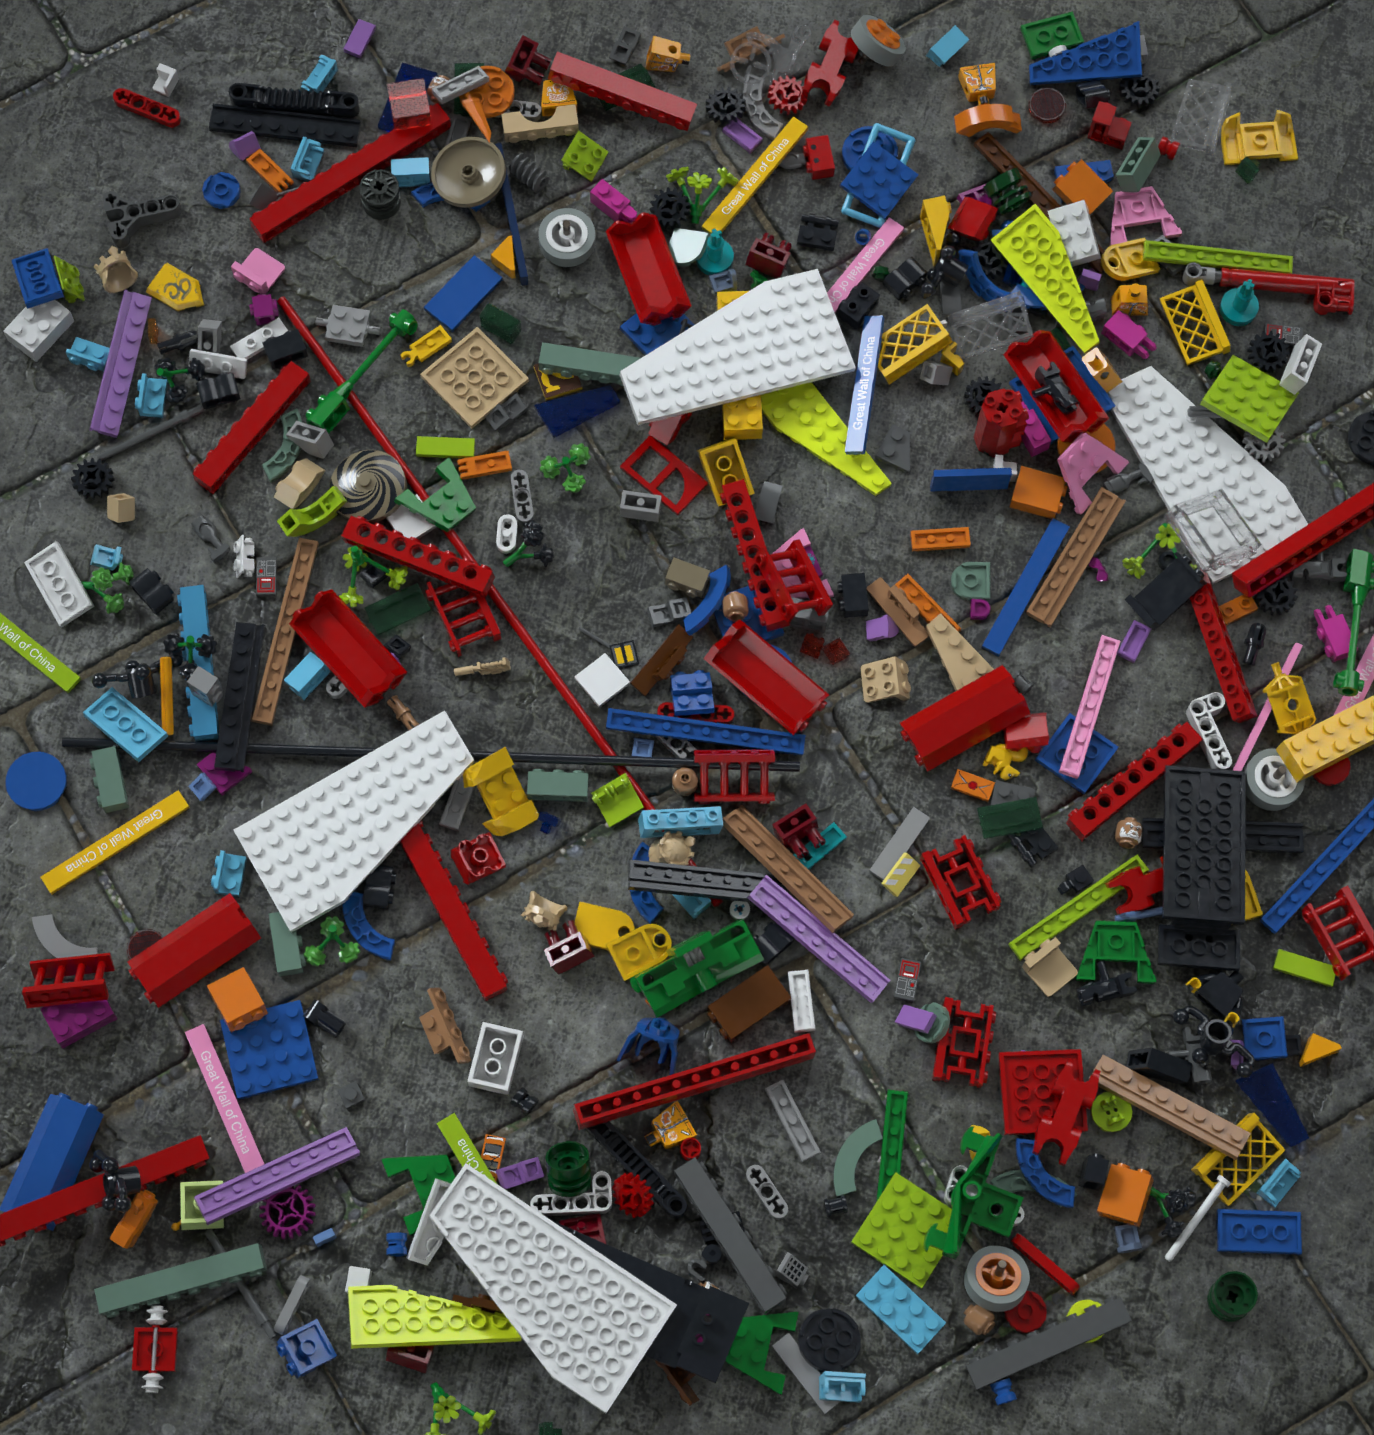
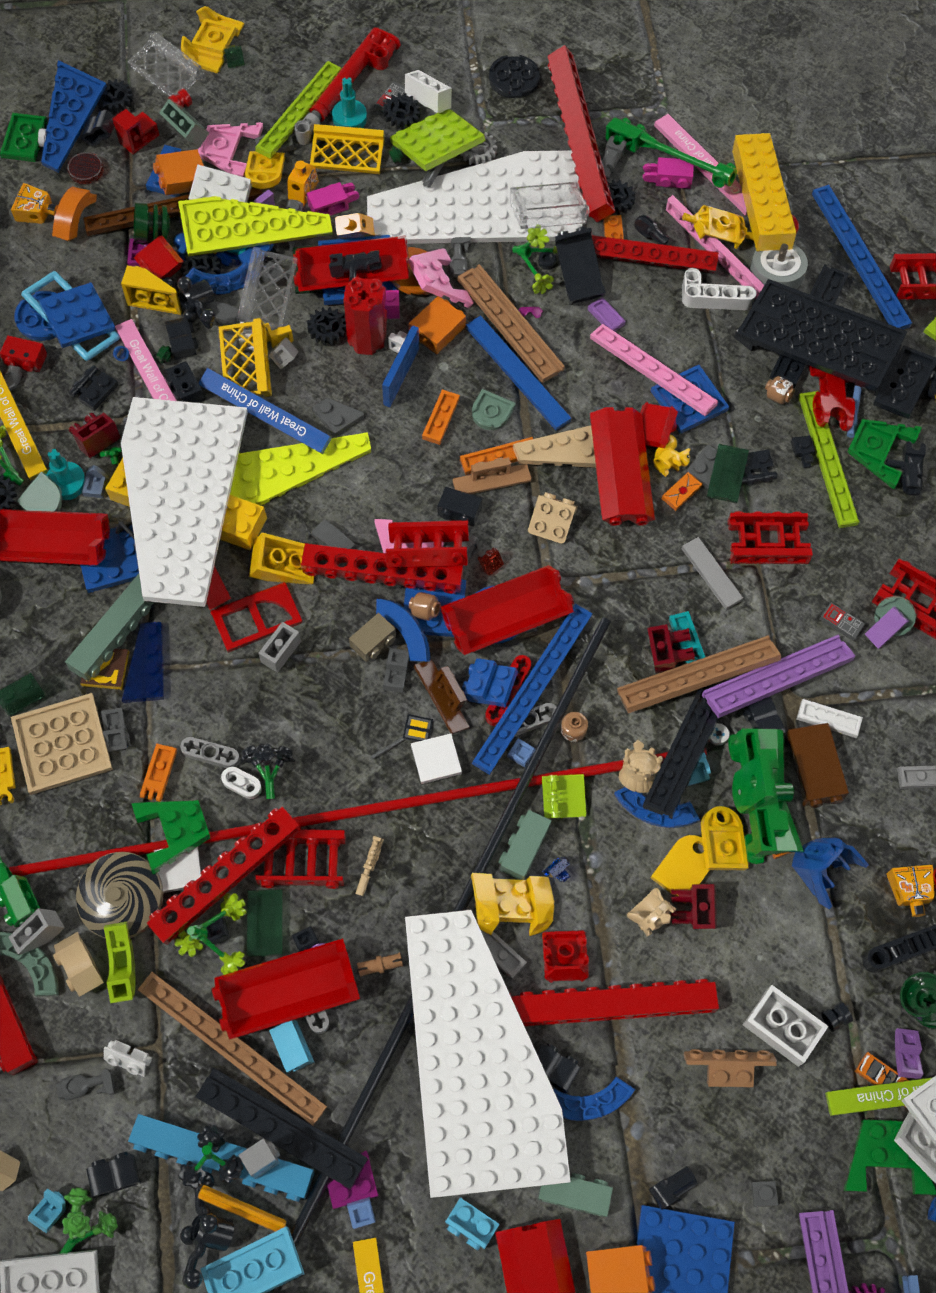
camera: 65 degrees left, 5 degrees down
dark grey tile [256,557,277,597] -> none
bright green plant [304,916,360,966] -> none
lime tile [416,436,475,459] -> none
bright green plant [540,443,591,492] -> none
red brick [573,1033,816,1130] -> none
medium azure brick [638,806,723,838] -> none
red fence [694,750,775,804] -> none
clear red tile [822,637,850,665] -> none
medium lavender tile [866,615,899,641] -> none
light yellow tile [881,852,921,897] -> none
magenta tile [970,599,991,620] -> none
tan bracket [1022,937,1078,997] -> none
red brick [1066,722,1203,841] -> none

